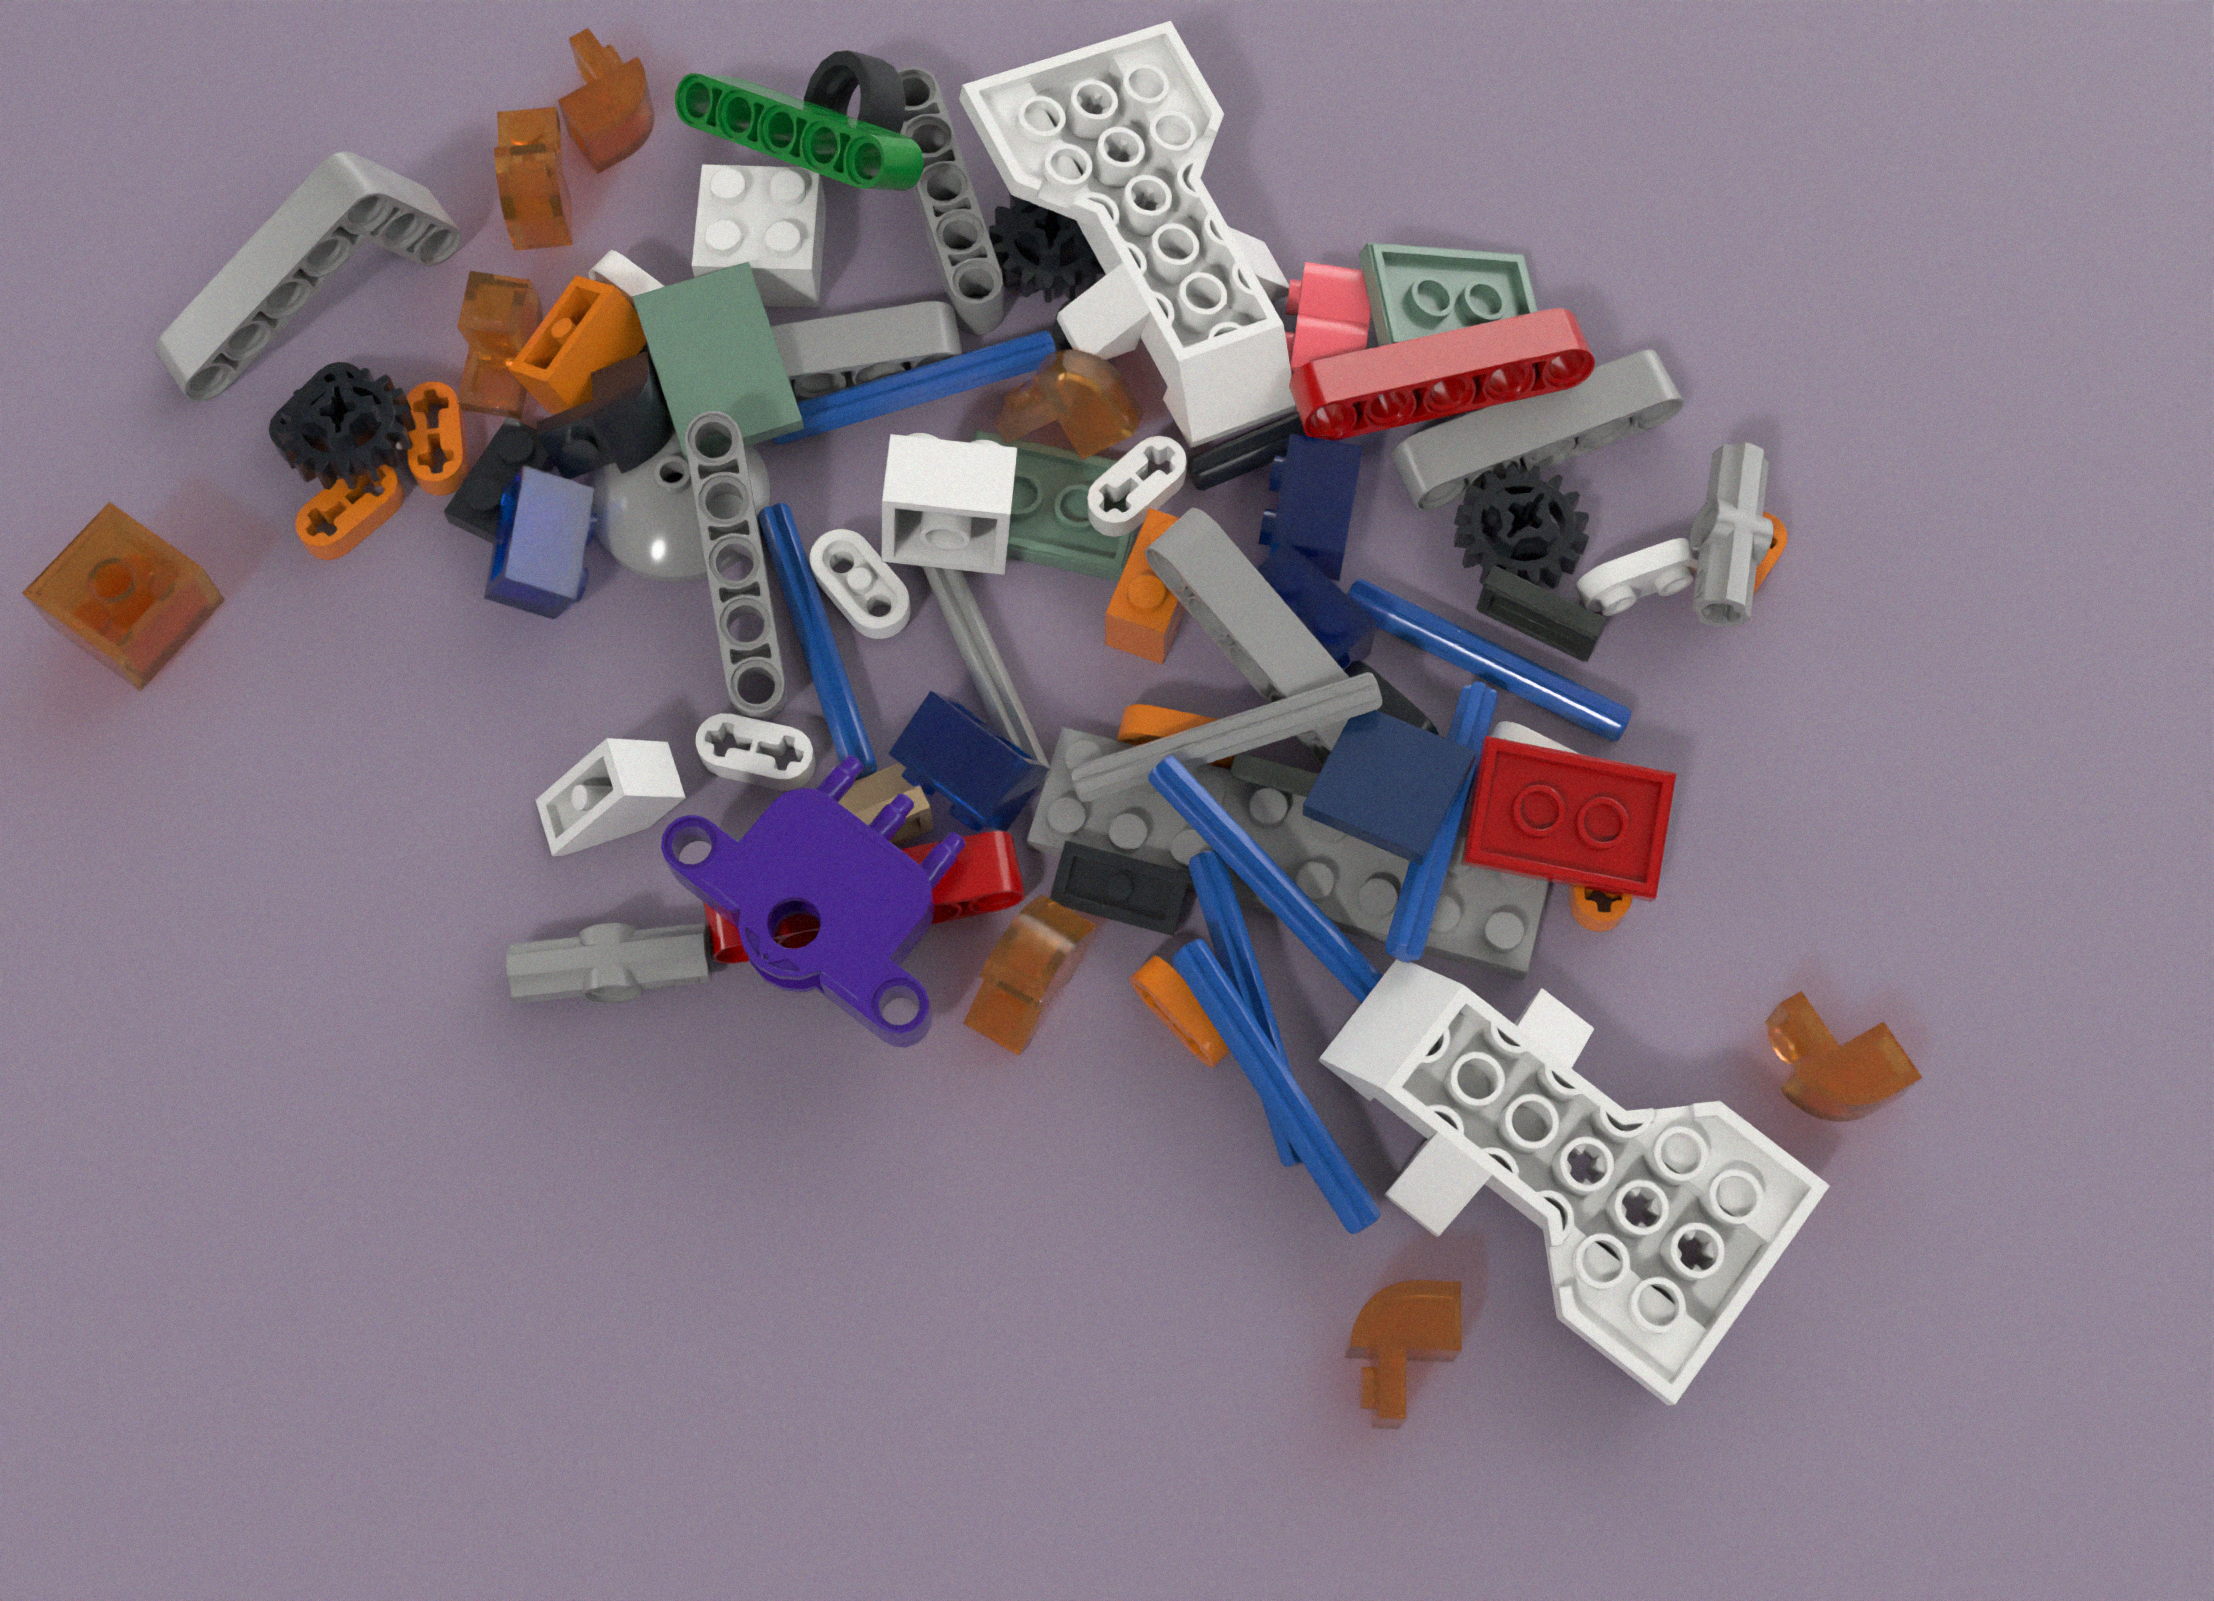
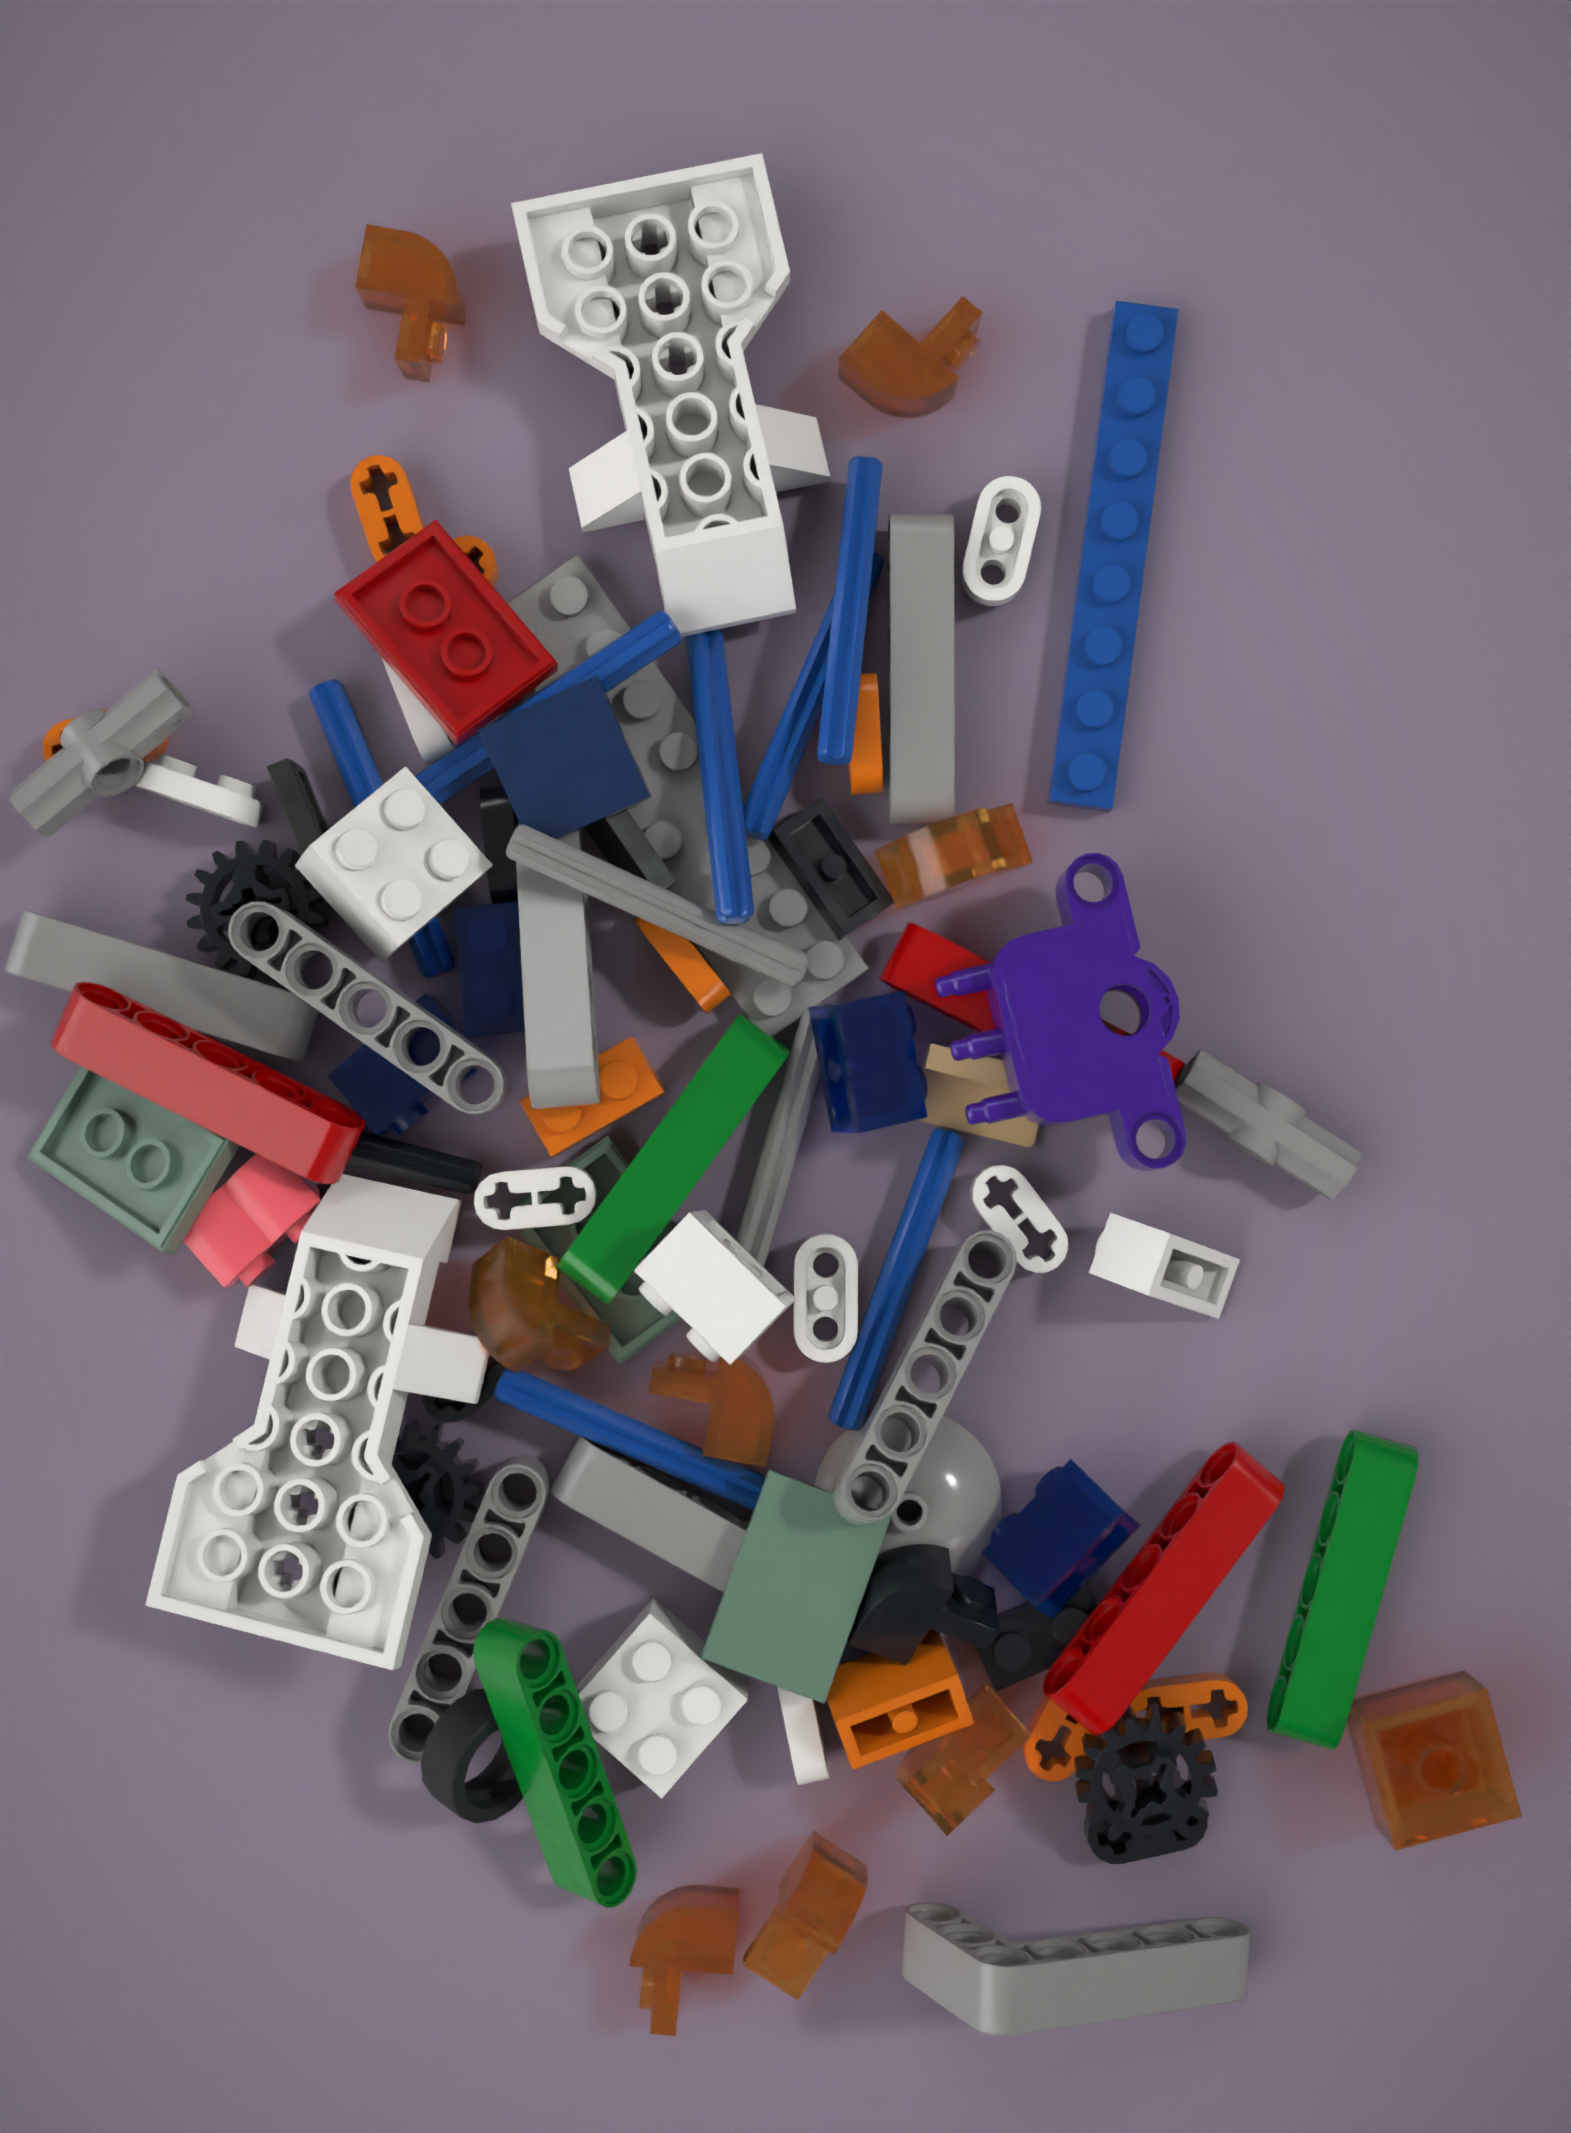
camera: 140 degrees left, 20 degrees up
none -> light grey beam [228,902,511,1114]
none -> white brick [295,766,493,963]
none -> orange beam [350,455,425,562]
none -> green beam [555,1014,791,1305]
none -> clear orange brick [648,1353,774,1467]
none -> light grey beam [888,514,955,825]
none -> white plate [961,476,1041,606]
none -> red beam [1042,1442,1285,1735]
none -> blue plate [1047,301,1179,812]
none -> green beam [1267,1429,1419,1750]

